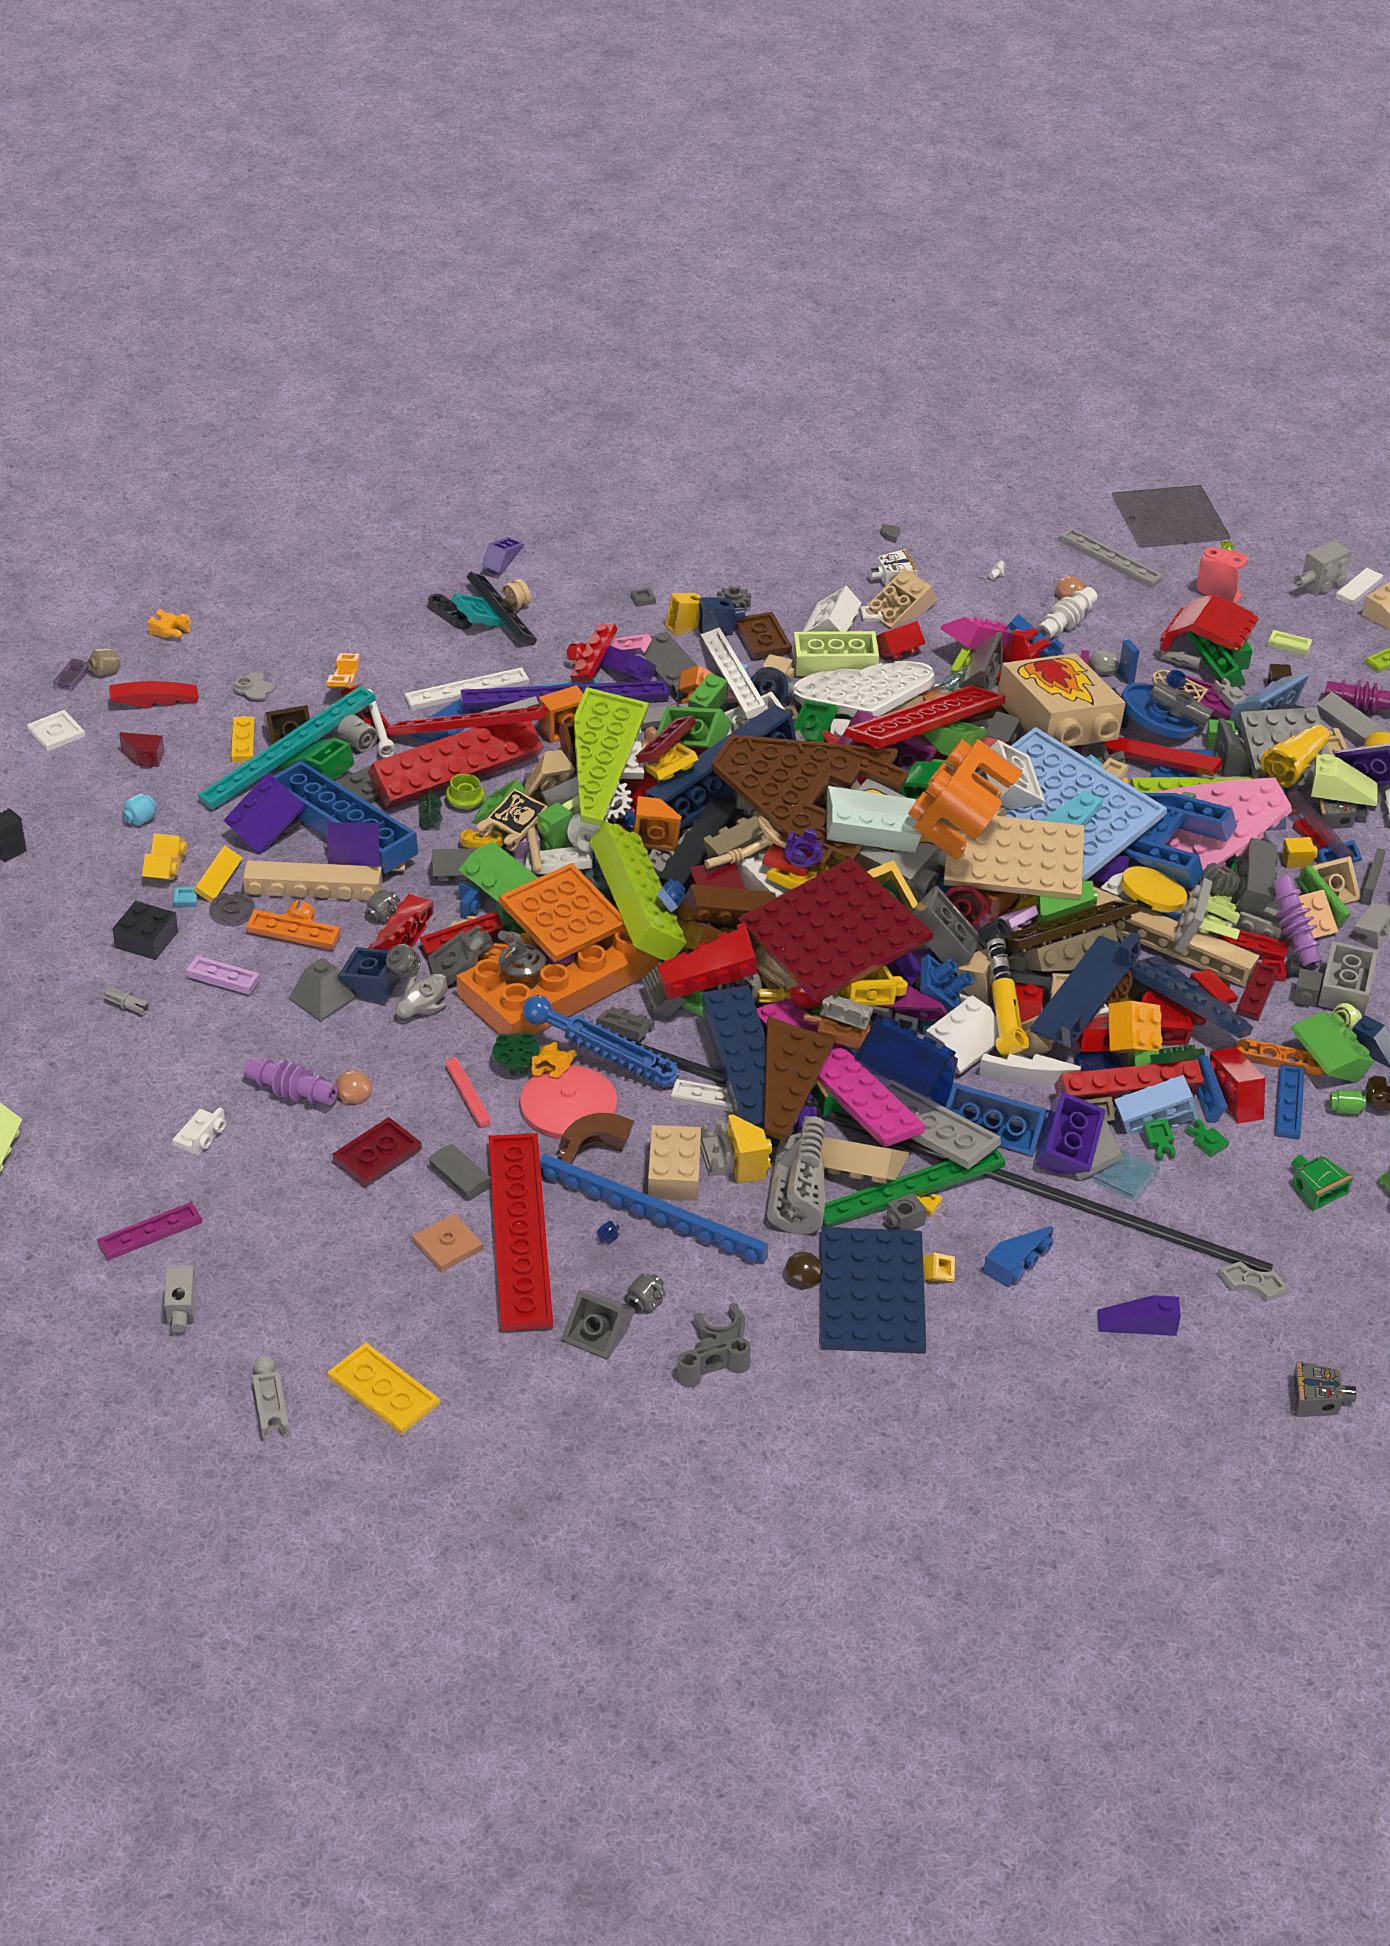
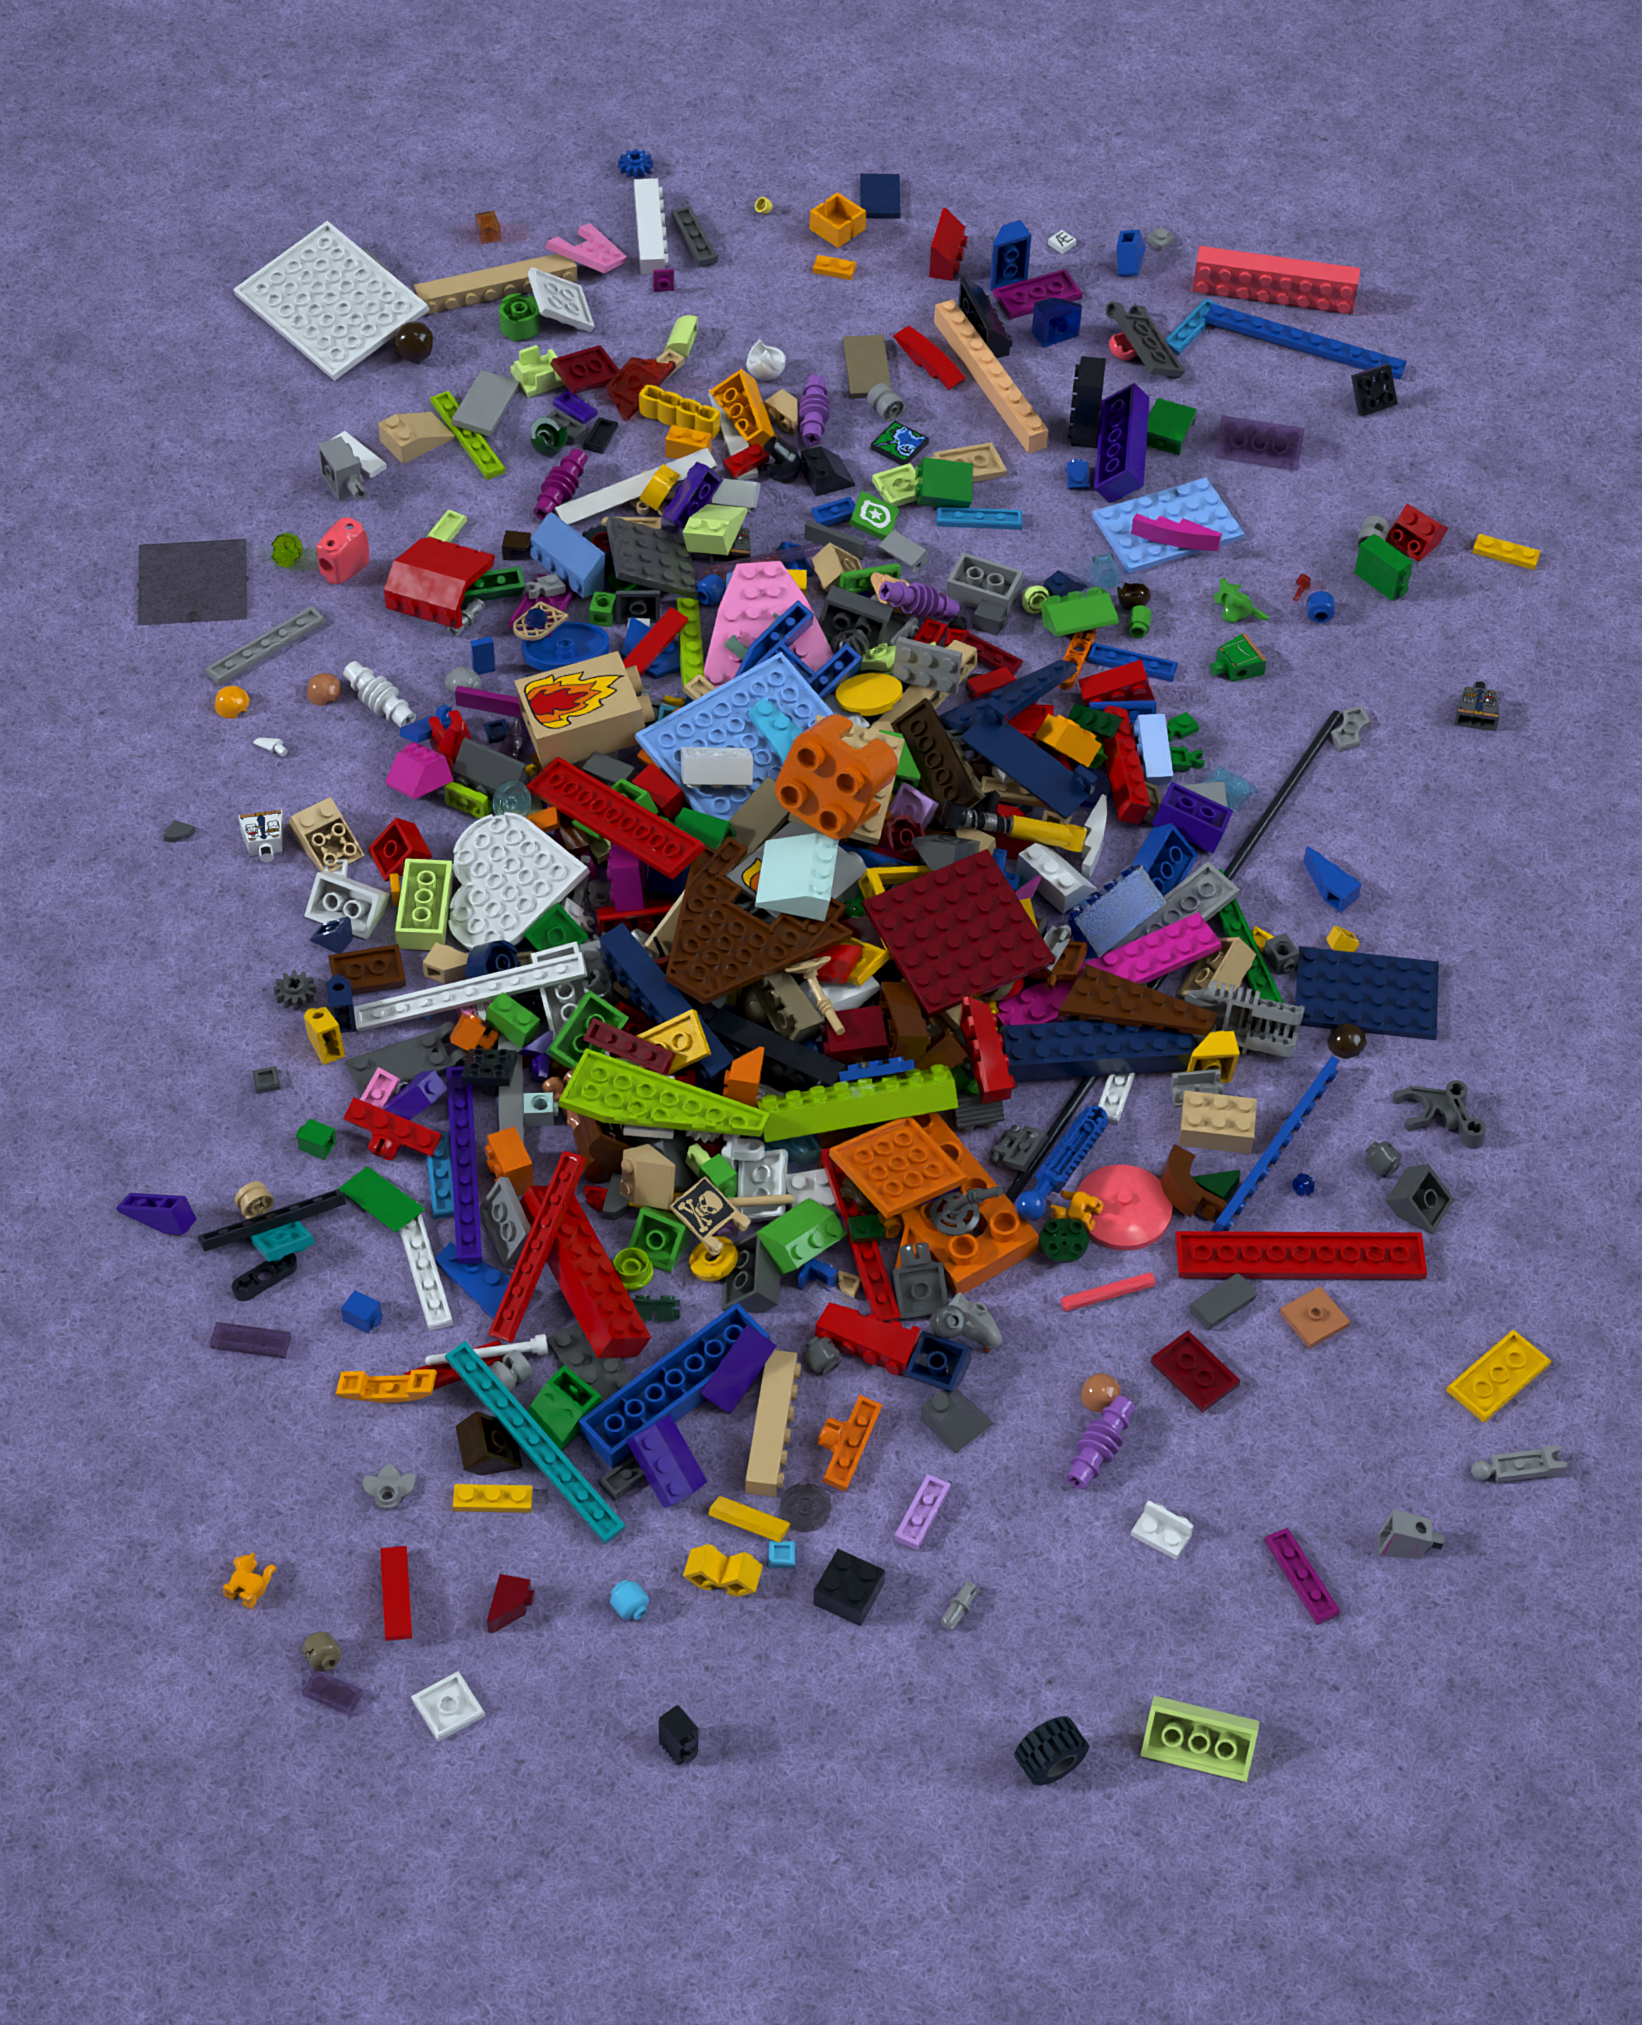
camera: 85 degrees left, 10 degrees up
dark purple piece [785,828,823,867] -> none
dark purple slope [1097,1295,1181,1336] -> none
dark grey piece [1149,681,1214,727] -> none
yellow cone [1261,725,1330,788] -> none
none -> clear purple plate [210,1322,291,1359]
none -> light orange hair [214,685,250,719]
none -> green brick [296,1118,337,1160]
none -> dark blue slope [310,916,353,954]
none -> green piece [338,1166,425,1233]
none -> blue brick [341,1290,383,1334]
none -> black plate [461,1048,517,1096]
none -> dark green slope [1192,1170,1241,1201]

